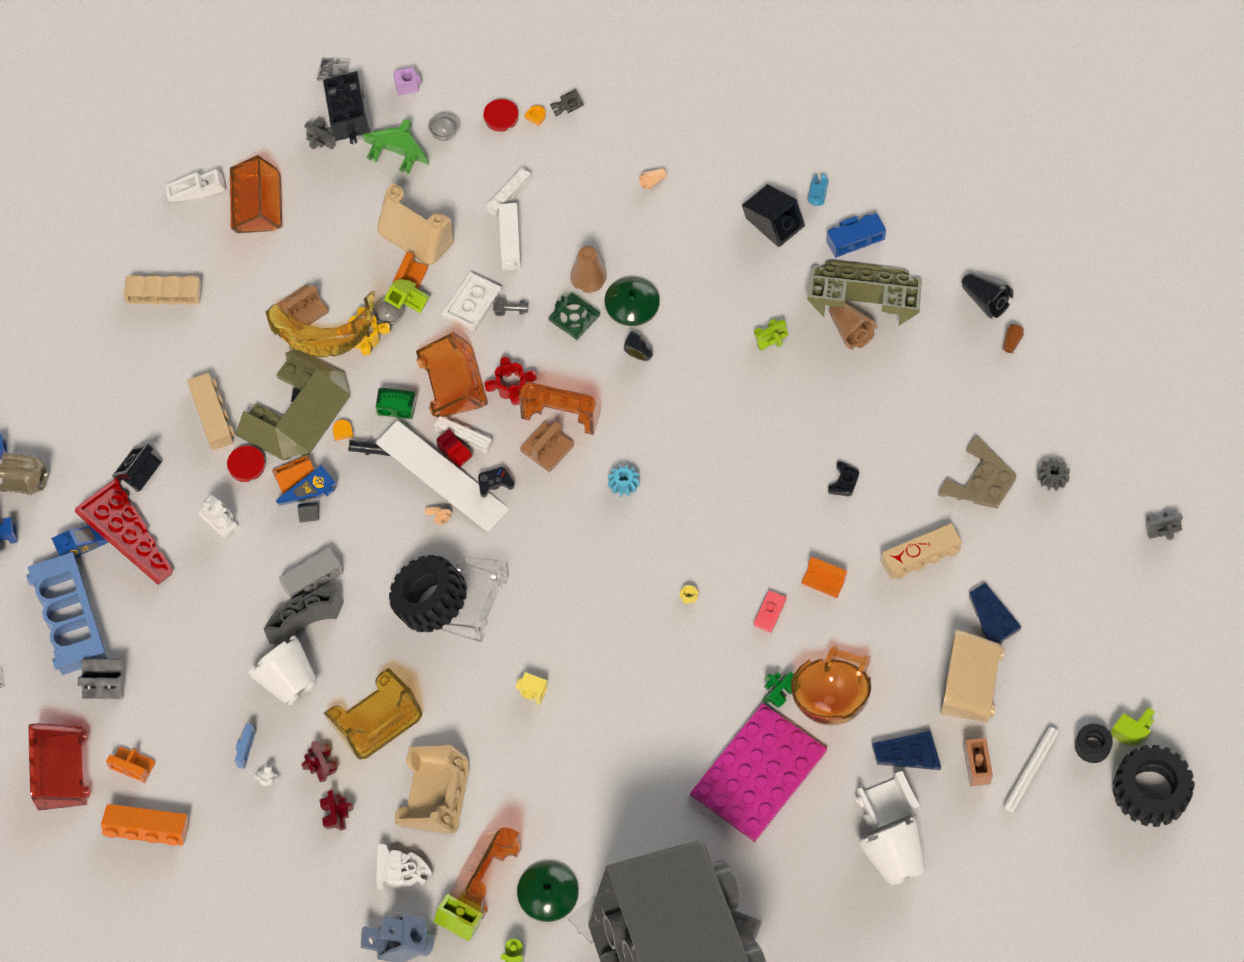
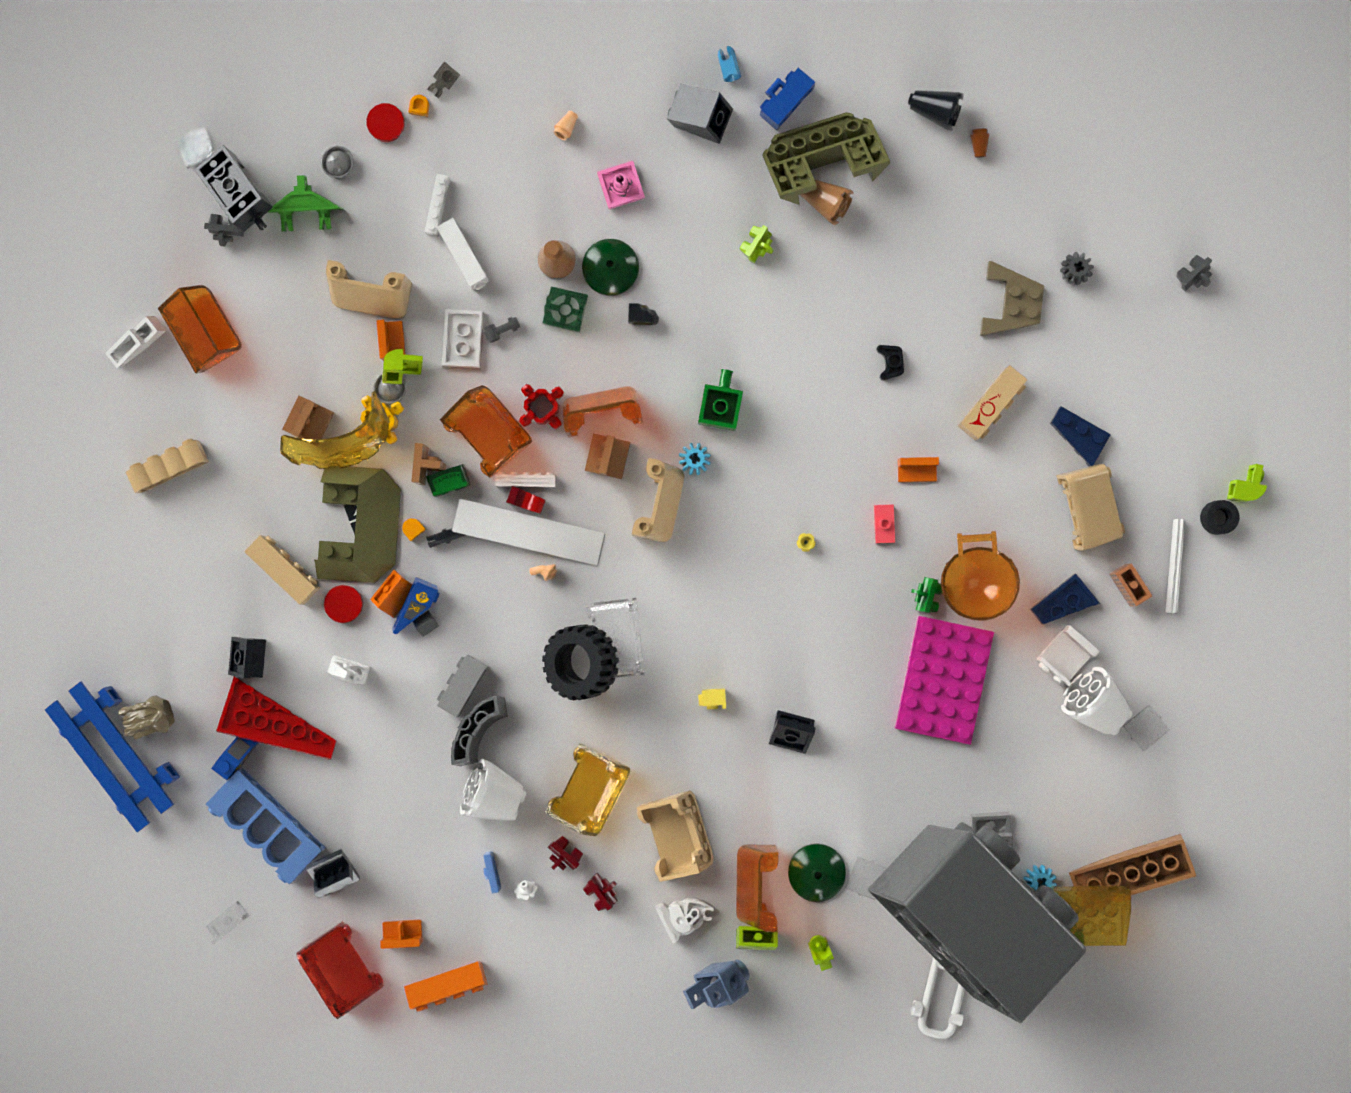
camera: 25 degrees left, 25 degrees up
lavender brick [393,67,421,96] -> none
black piece [478,467,514,498] -> none
black tyre [1112,745,1195,827] -> none
none -> medium nougat bracket [411,443,446,485]
none -> bright pink plate [597,161,645,210]
none -> tan windscreen [632,458,684,542]
none -> green brick [698,369,743,431]
none -> black bracket [769,710,816,754]
none -> clear piece [1123,705,1170,751]

